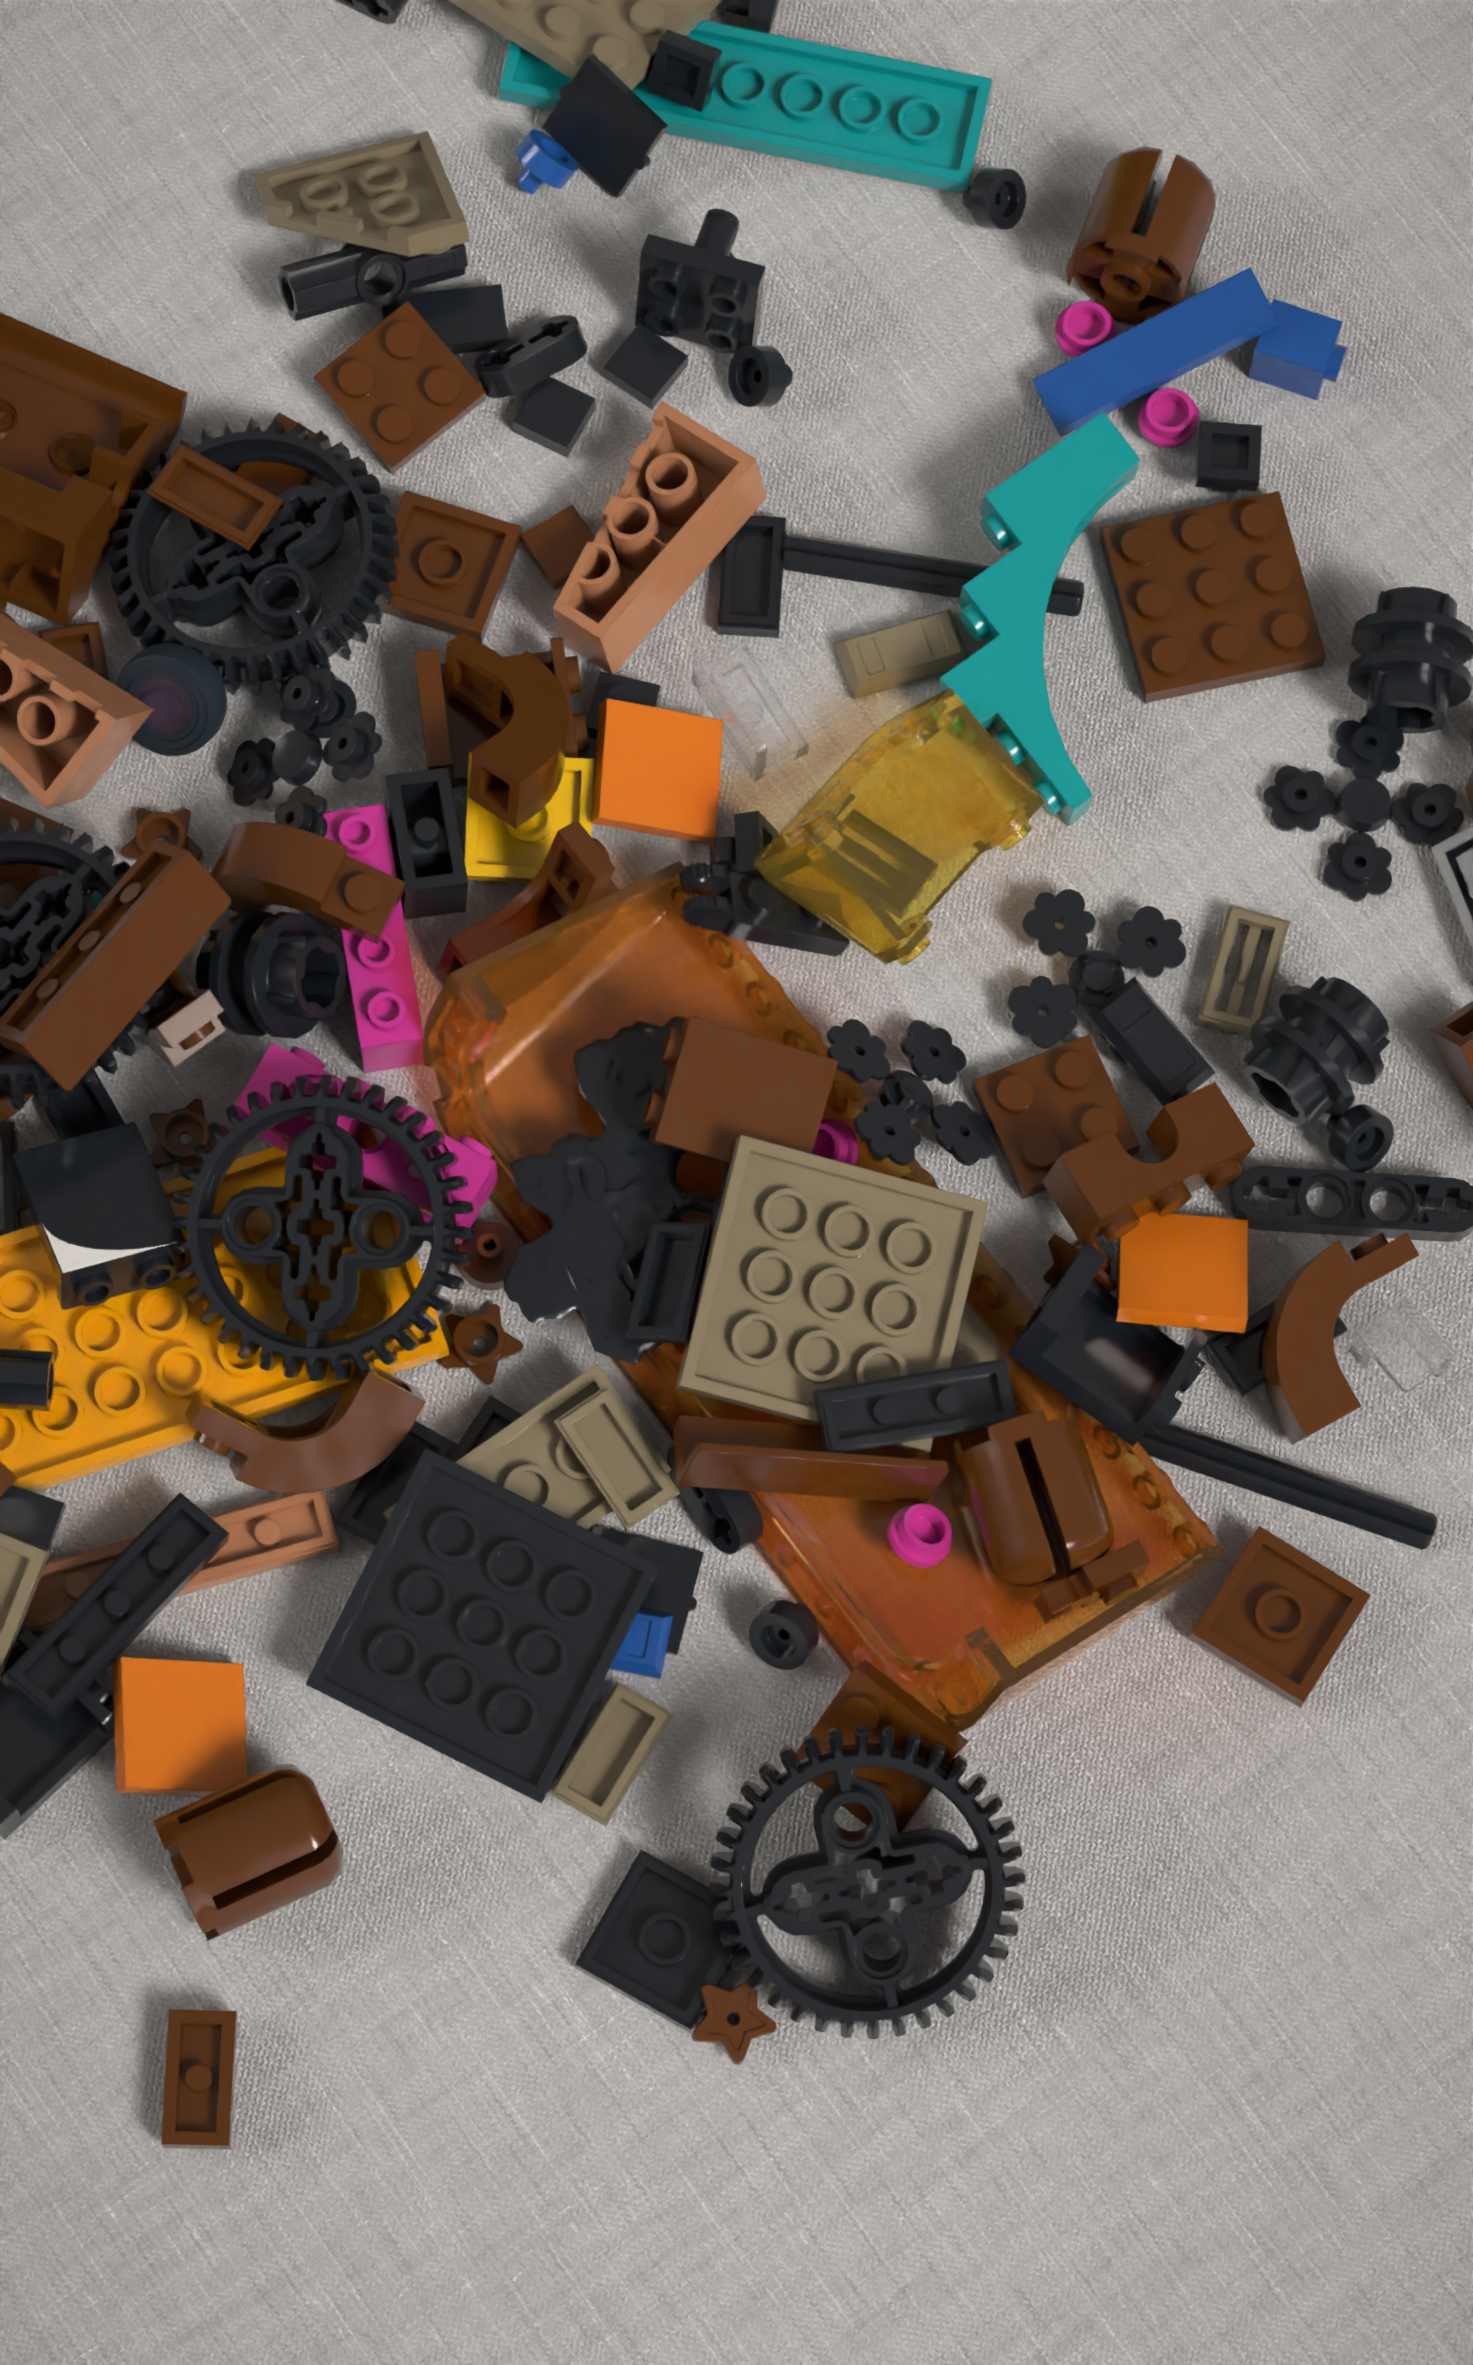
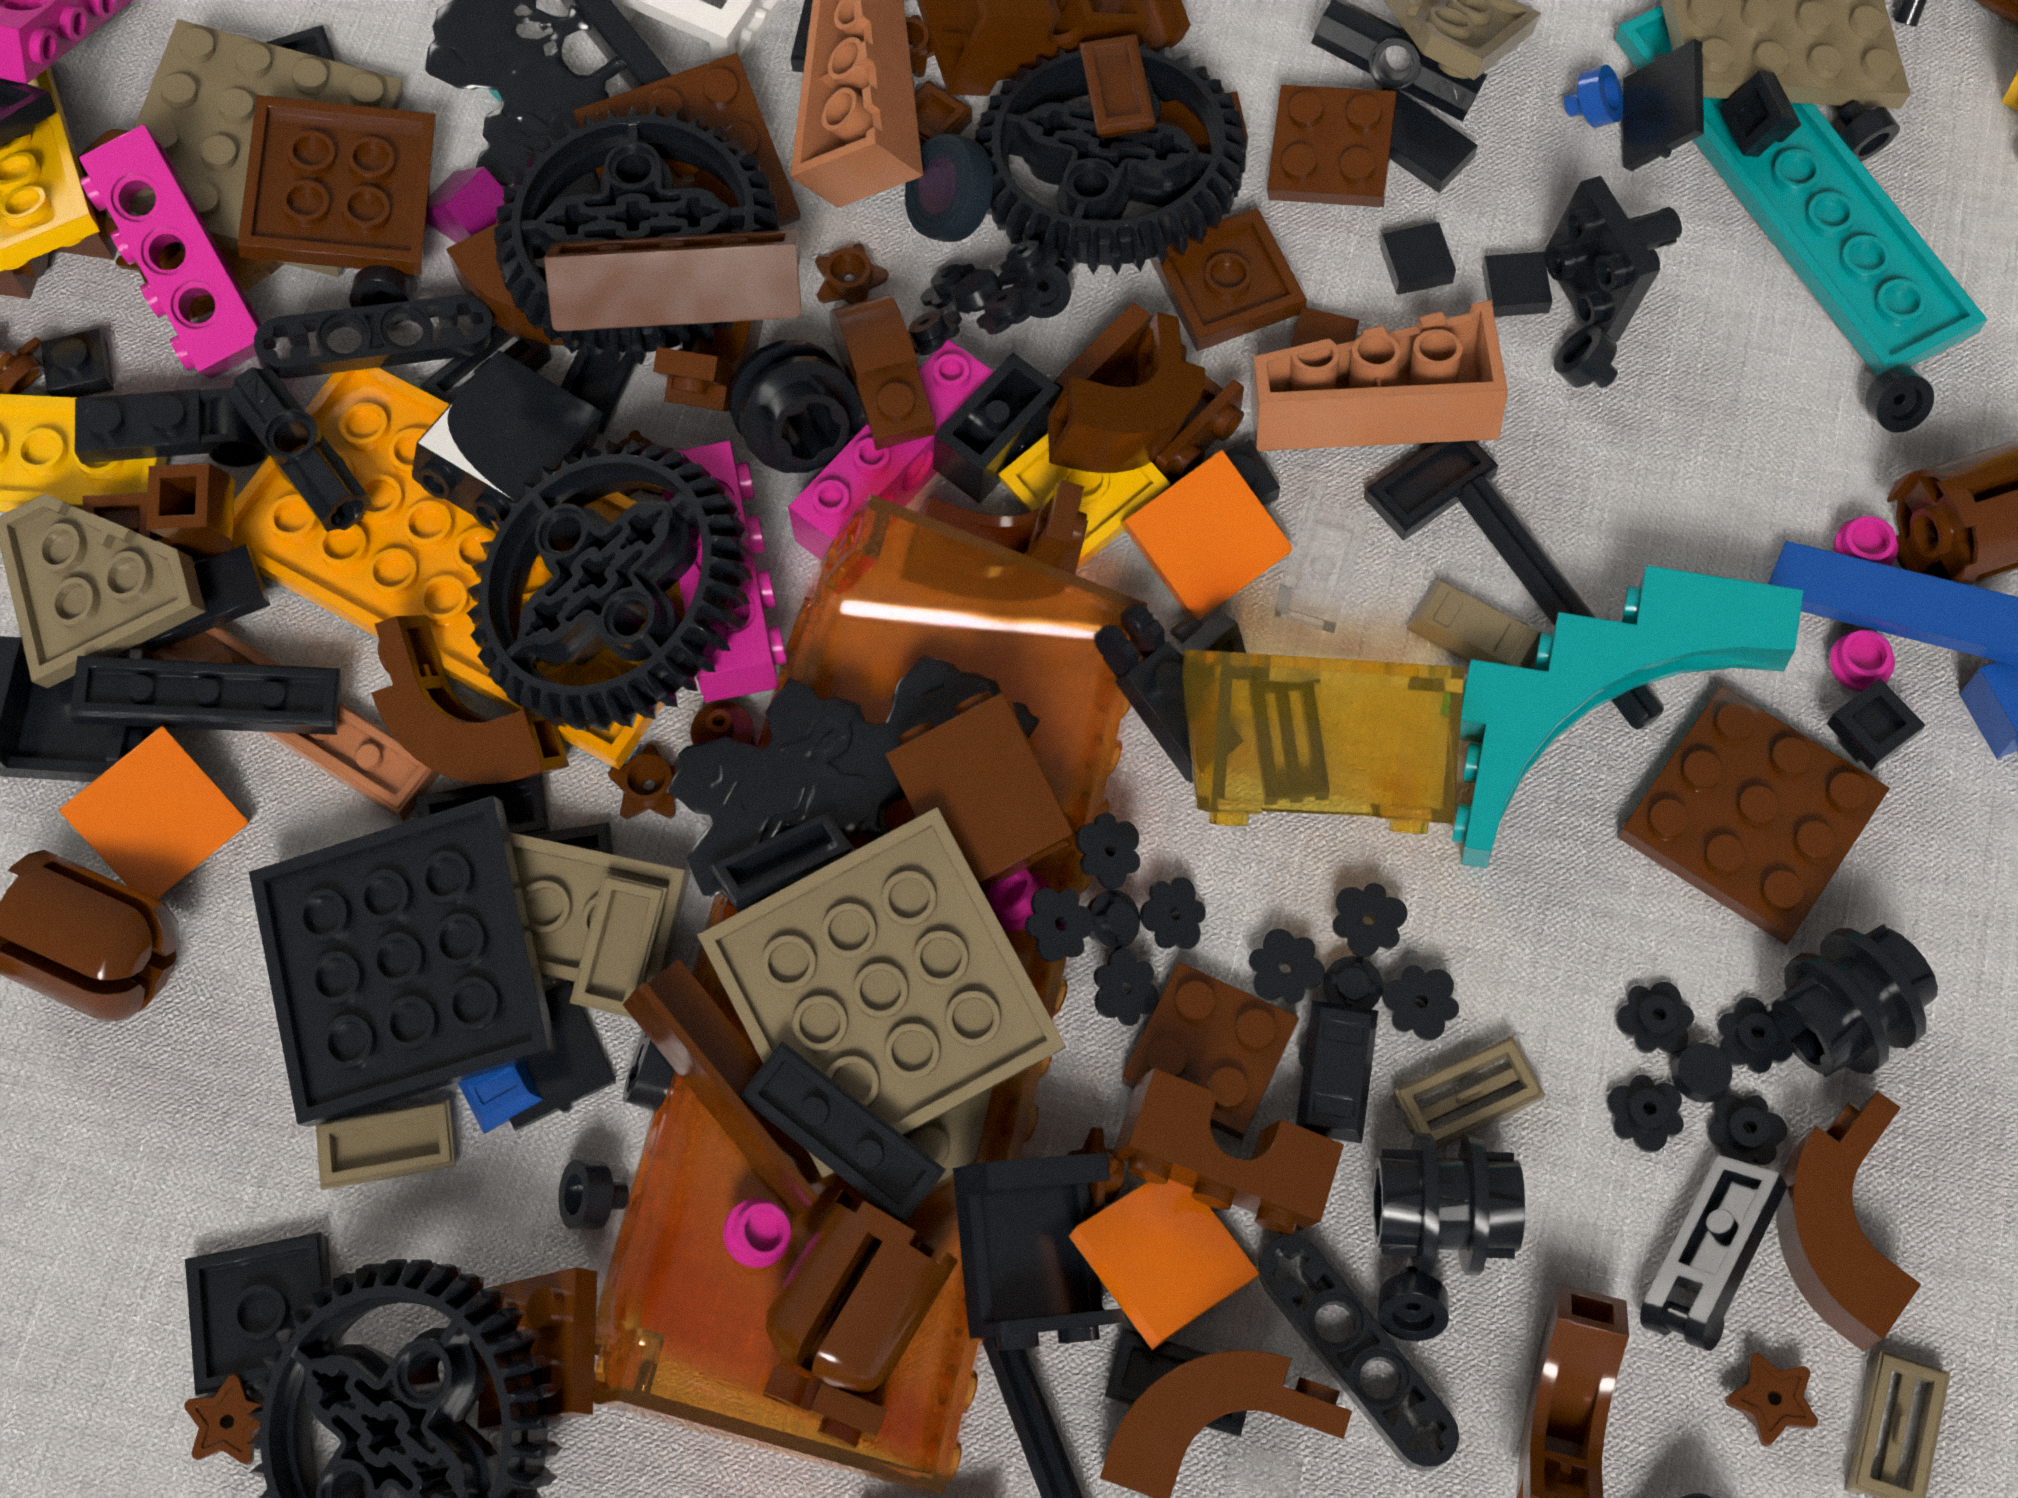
camera: 55 degrees right, 5 degrees down
black beam [474,315,588,398] -> none

